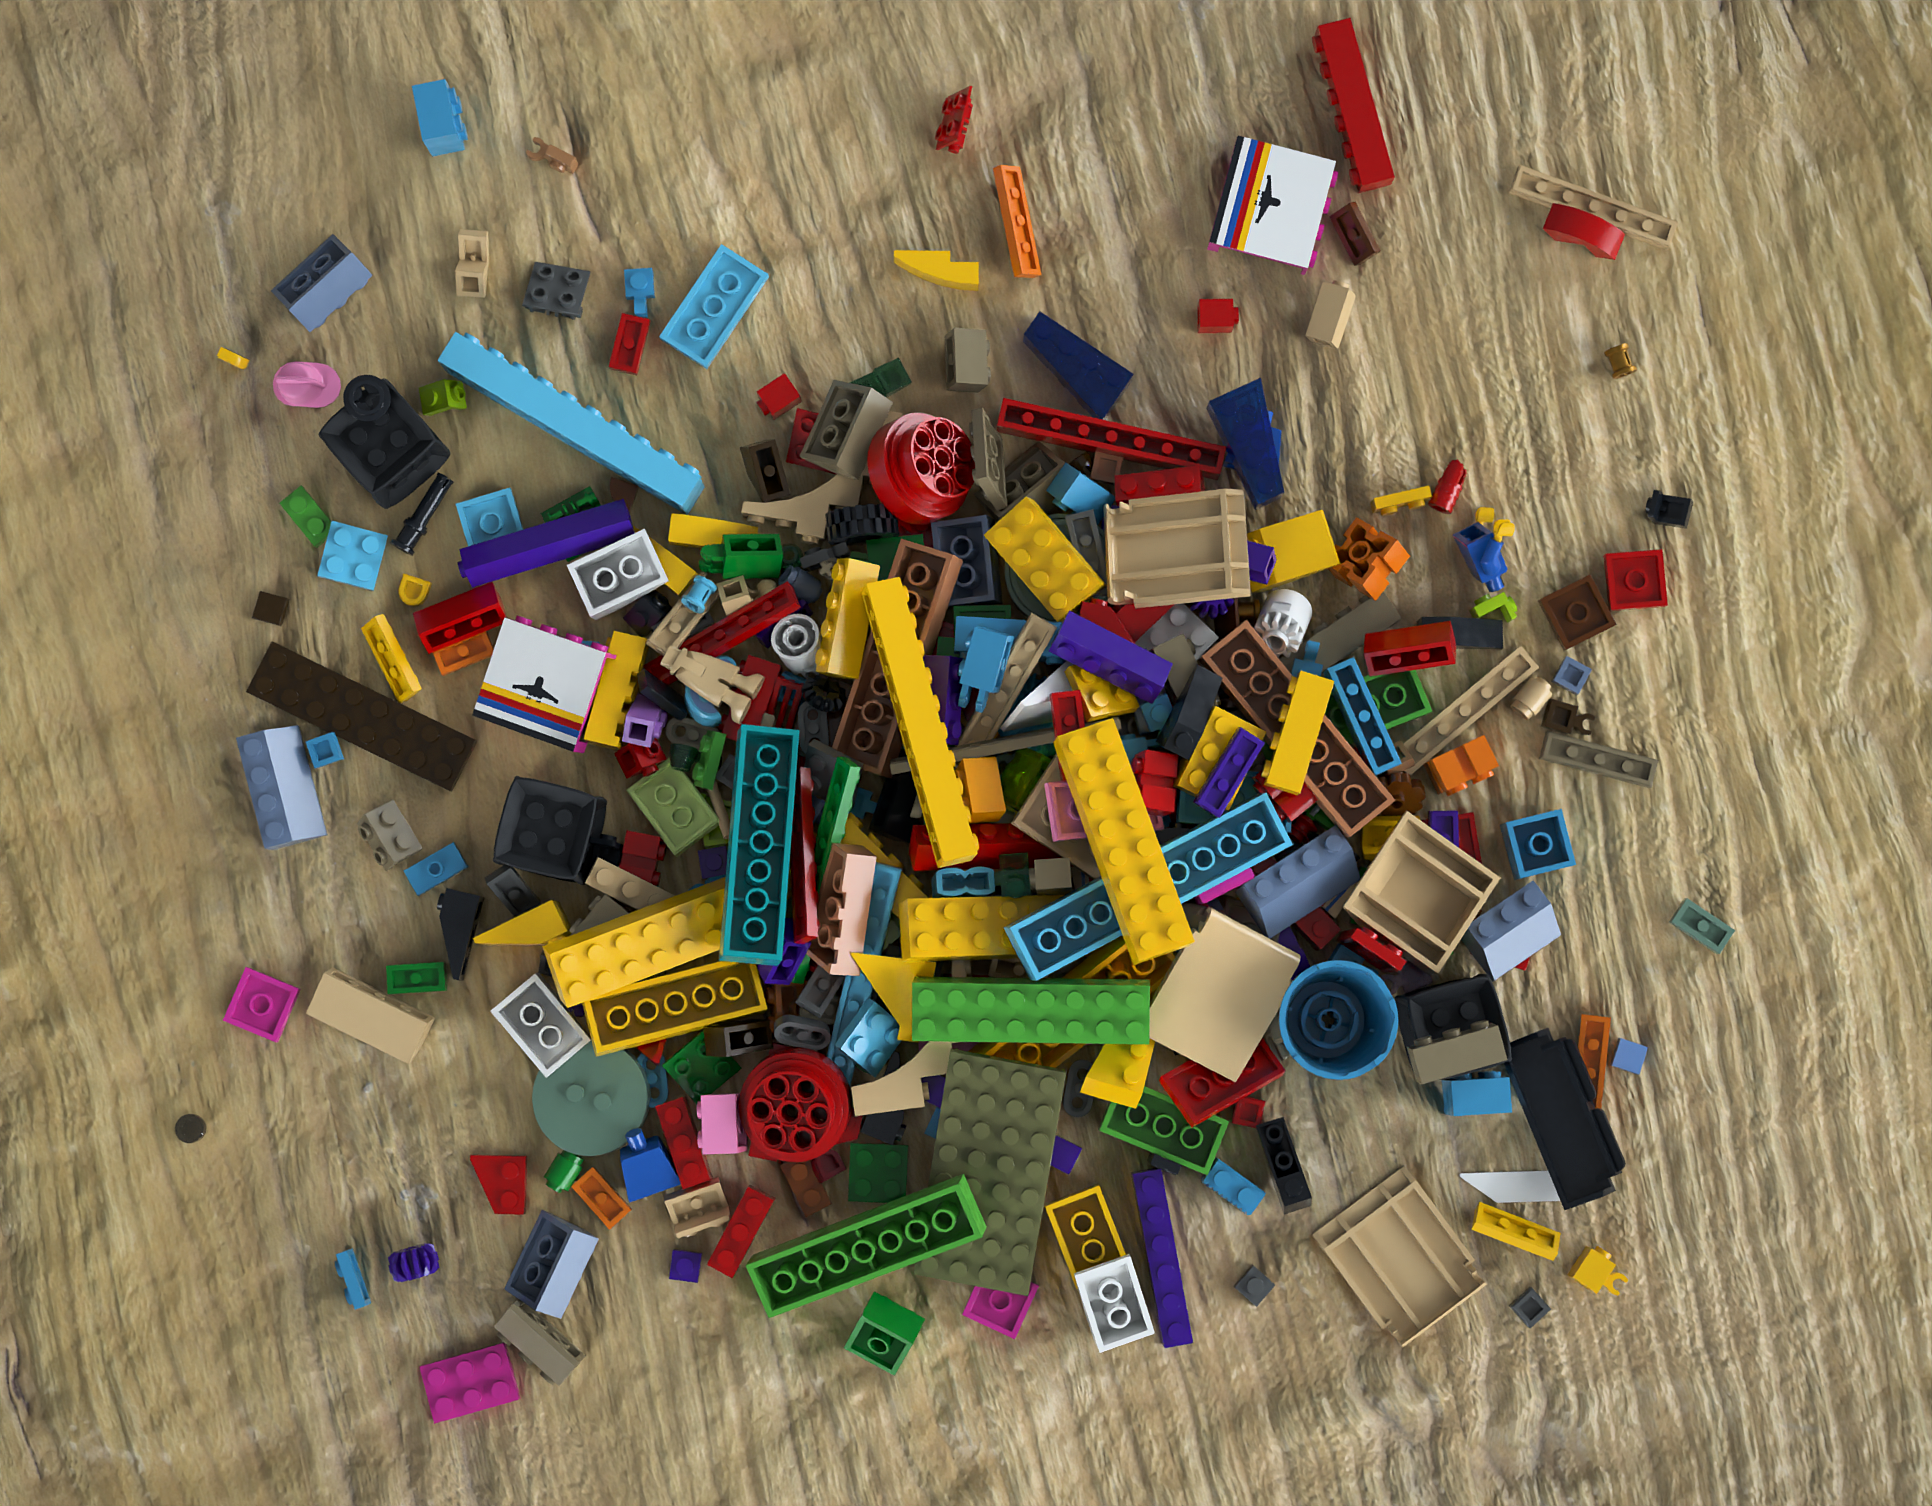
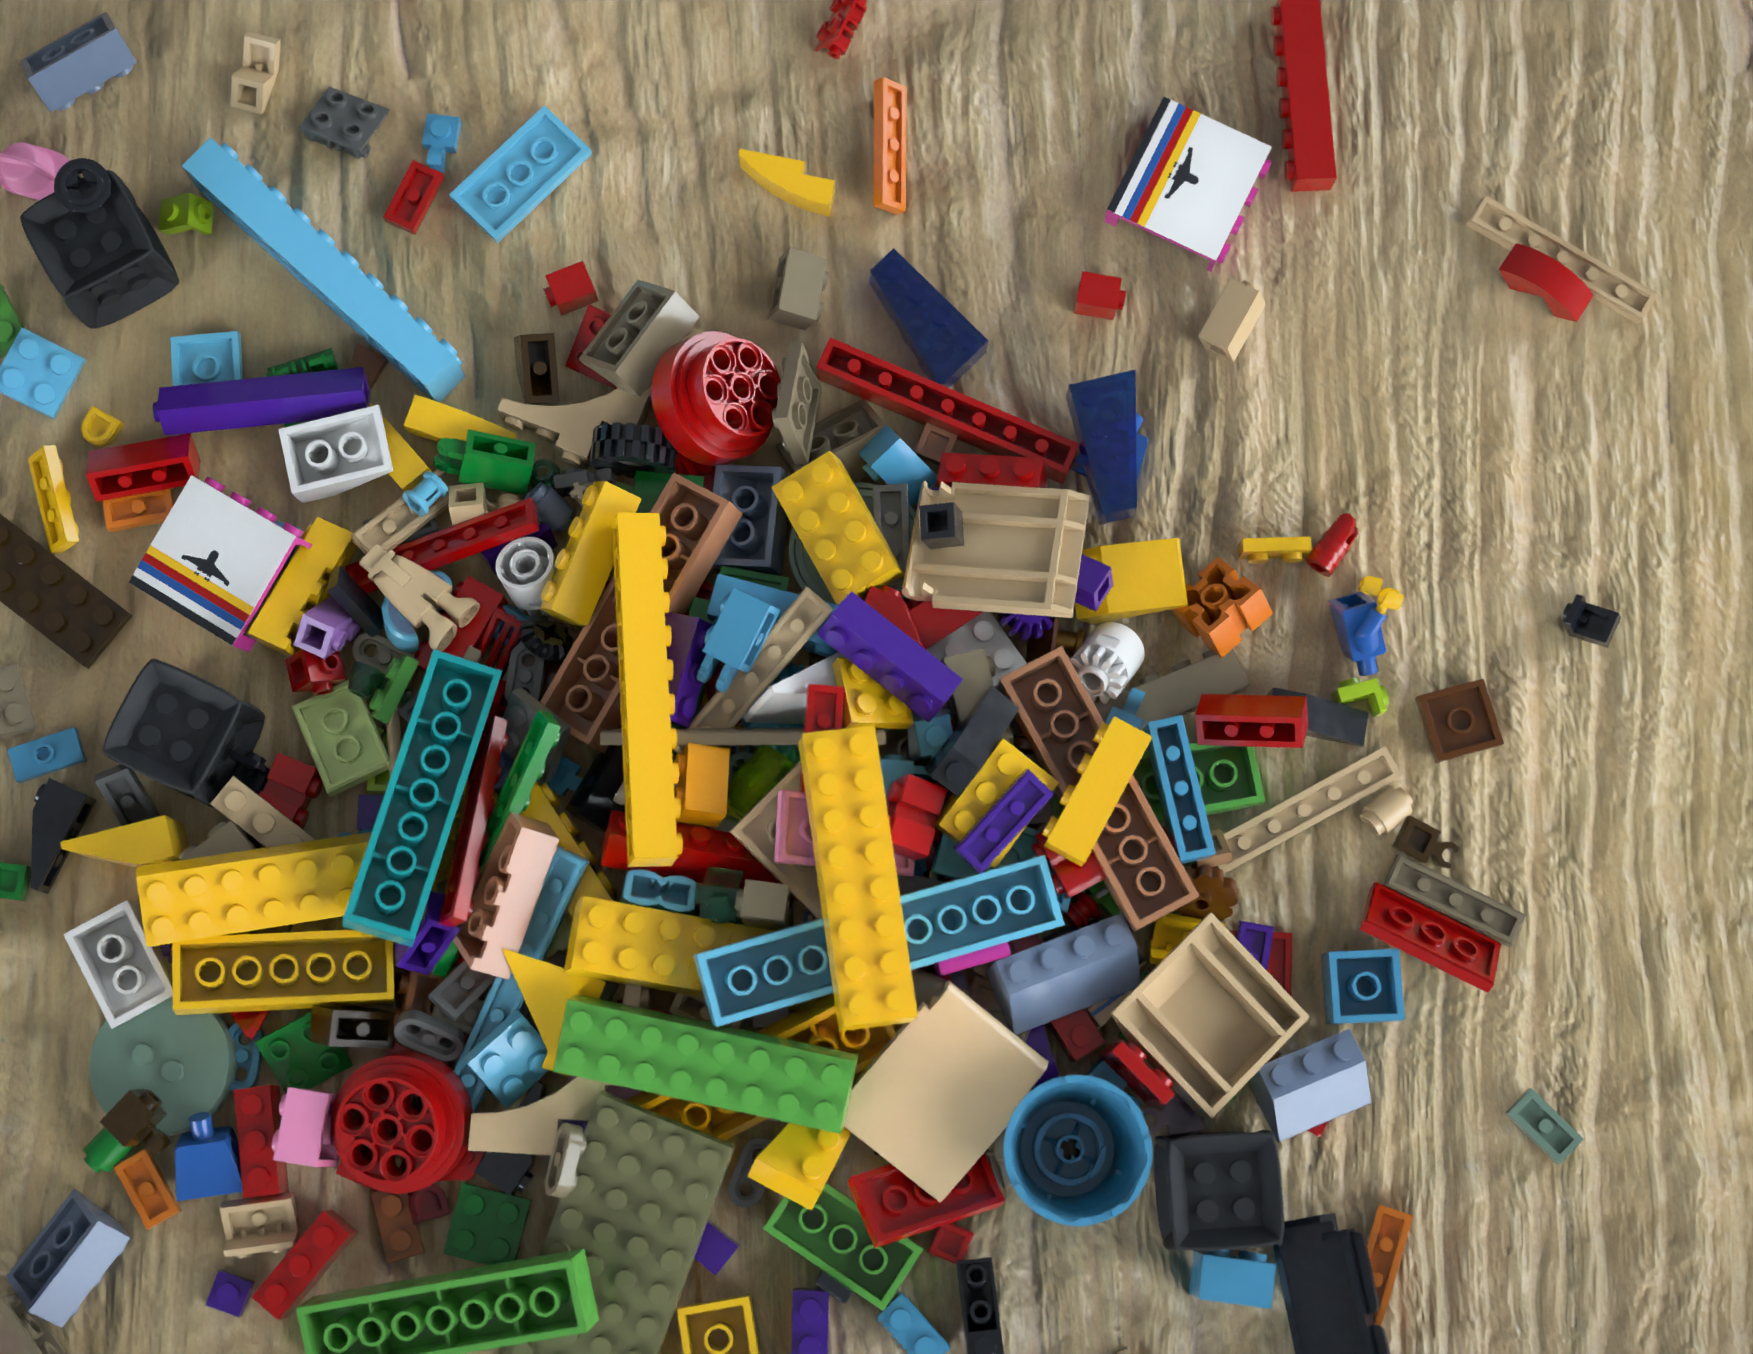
camera: 10 degrees right, 5 degrees down
black pin [390,472,454,556] -> none
red wing [470,1155,527,1215] -> none
black bracket [623,590,672,637] -> none
clear green slope [850,358,912,398] -> none
dark brown hinge [1069,451,1093,475] -> none
reddish brown plate [1329,201,1381,266] -> none
dark tan brick [1407,1020,1508,1084] -> none
orange brick [1423,735,1499,796] -> none
sand blue plate [1551,656,1592,695] -> none
red plate [1603,549,1668,611] -> none
pearl gold bush [1604,343,1637,379] -> none
medium blue tile [1610,1038,1648,1075] -> none
none -> dark brown brick [100,1089,172,1154]
none -> dark tan plate [545,1123,587,1198]
none -> black brick [919,502,964,549]
none -> red tile [1359,882,1501,993]

